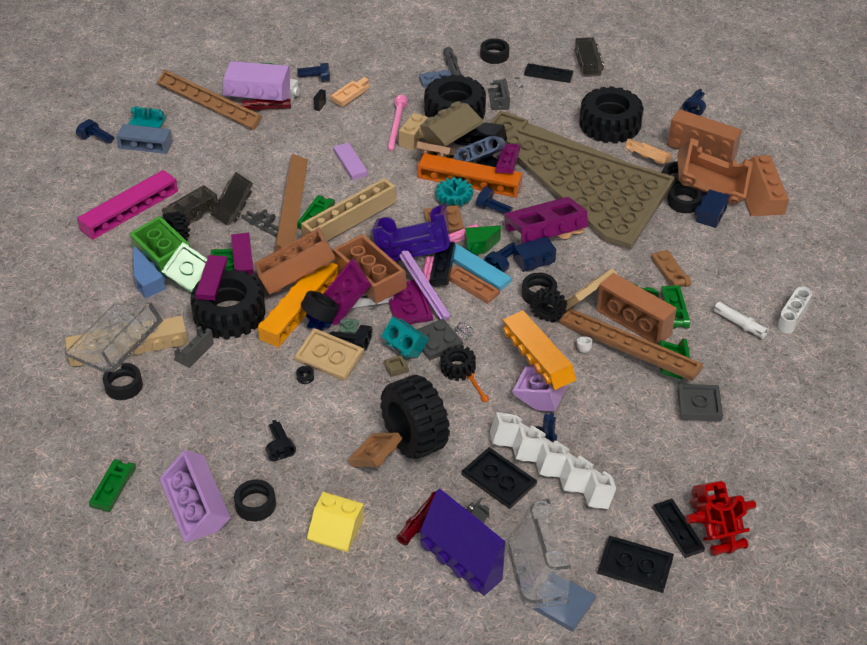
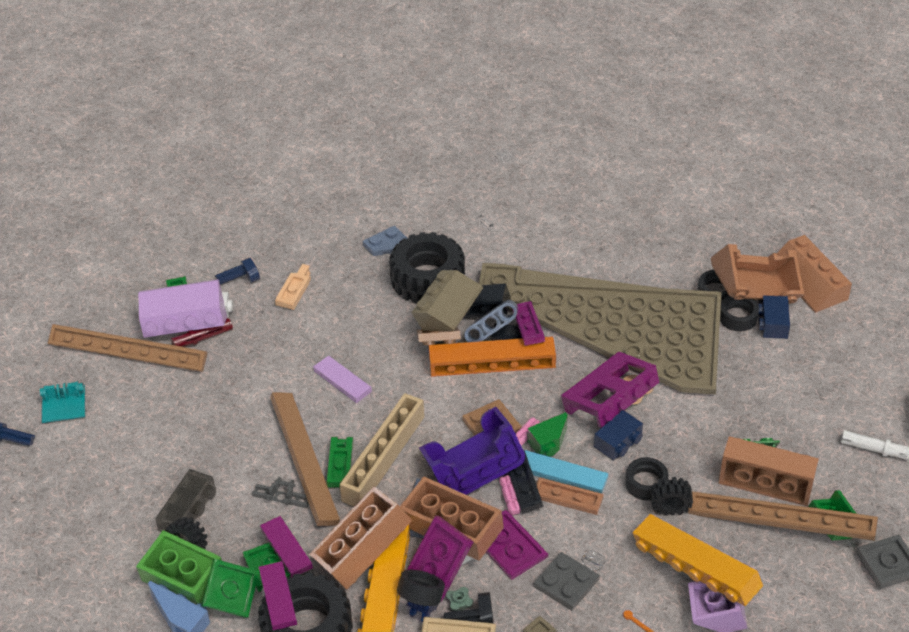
camera: 20 degrees left, 0 degrees up
dark pink brick [77,170,178,240] -> none
sand blue brick [116,124,173,154] -> none
clear smoke brick [210,172,253,226] -> none
black tile [313,89,326,111] -> none
teal brick [381,316,429,359] -> none
bright pink piece [388,95,408,151] -> none
tan brick [399,113,428,150] -> none
lavender axle [399,251,450,321] -> none
teal gear [436,177,473,207] -> none
black tyre [440,345,476,381] -> none
dark grey pin [443,47,462,76] -> none
dark blue piece [476,186,513,214] -> none
black tyre [480,38,509,64] -> none
dark blue piece [484,242,515,272] -> none
dark grey hinge [488,78,510,110] -> none
black tile [524,63,574,83] -> none
tan tile [565,268,617,310] -> none
clear smoke brick [574,37,604,77] -> none
white hinge [577,337,592,353] -> none
black tyre [579,86,644,144] -> none
light nougat hinge [624,139,672,164] -> none
medium nougat plate [651,250,691,287] -> none
green plate [661,285,690,329] -> none
nougat brick [667,109,742,163] -> none
dark blue piece [682,89,706,116] -> none

